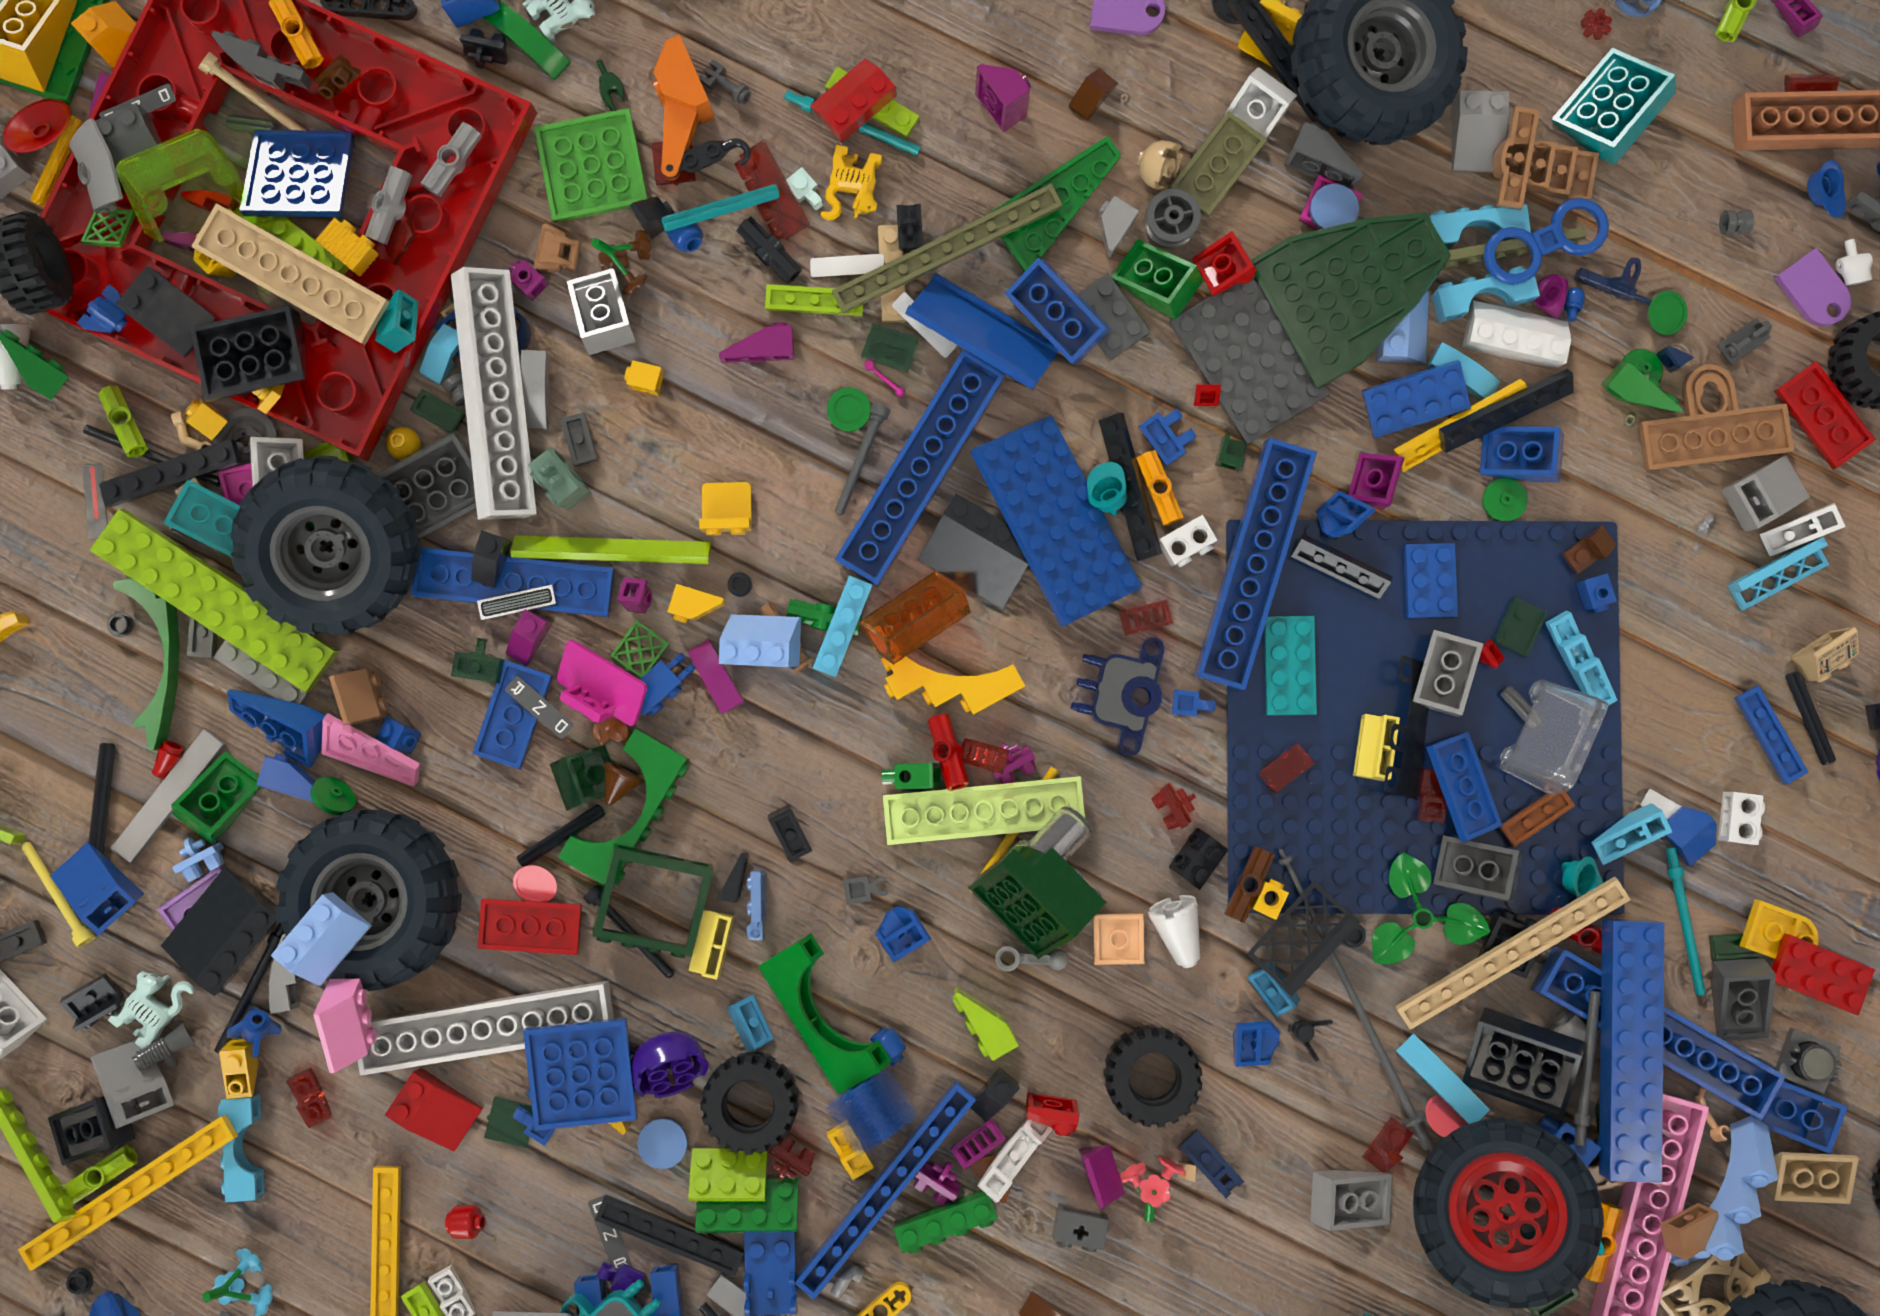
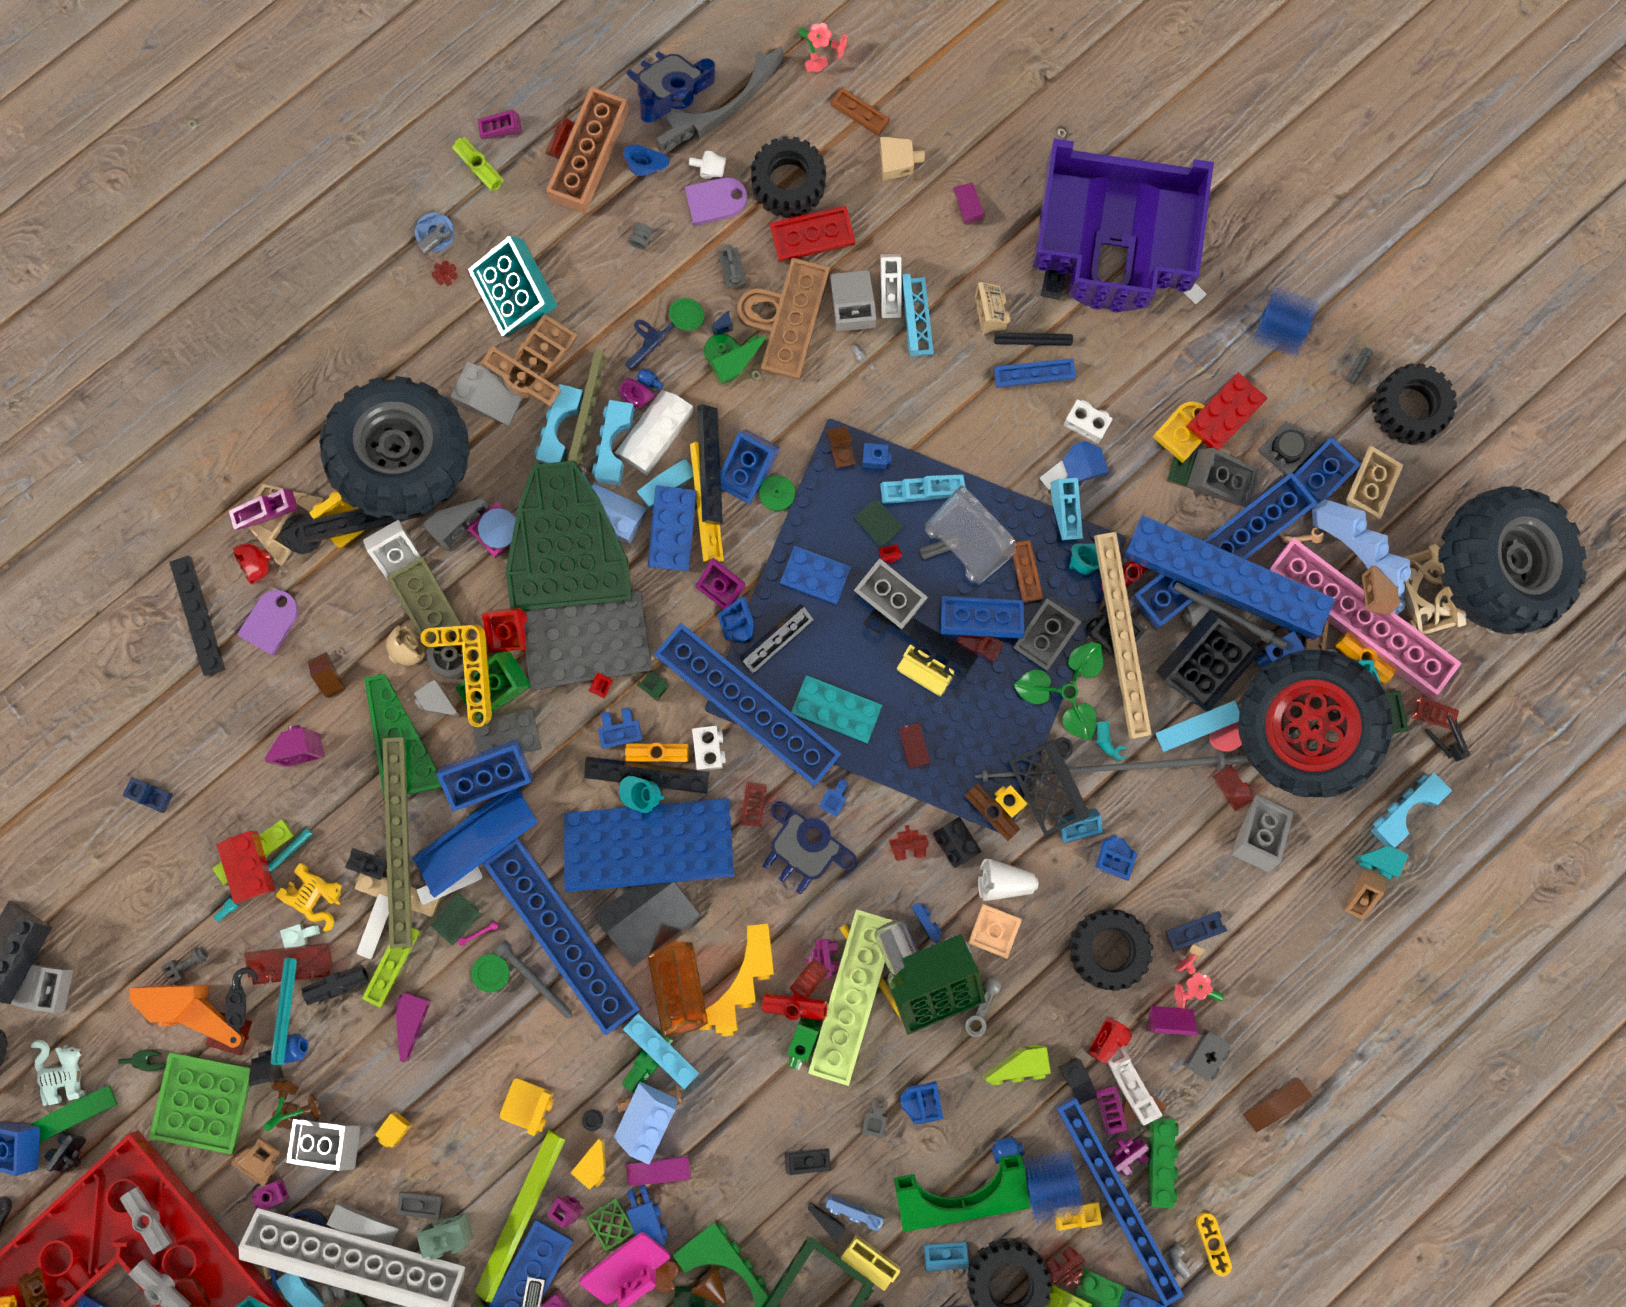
camera: 65 degrees left, 5 degrees down
black plant [1288,1020,1333,1062] -> none
blue bar [1484,198,1609,285] -> none
teal bar [1665,847,1706,996] -> none
none -> yellow beam [421,625,492,727]
none -> blue plate [911,903,942,943]
none -> teal piece [1096,722,1127,762]

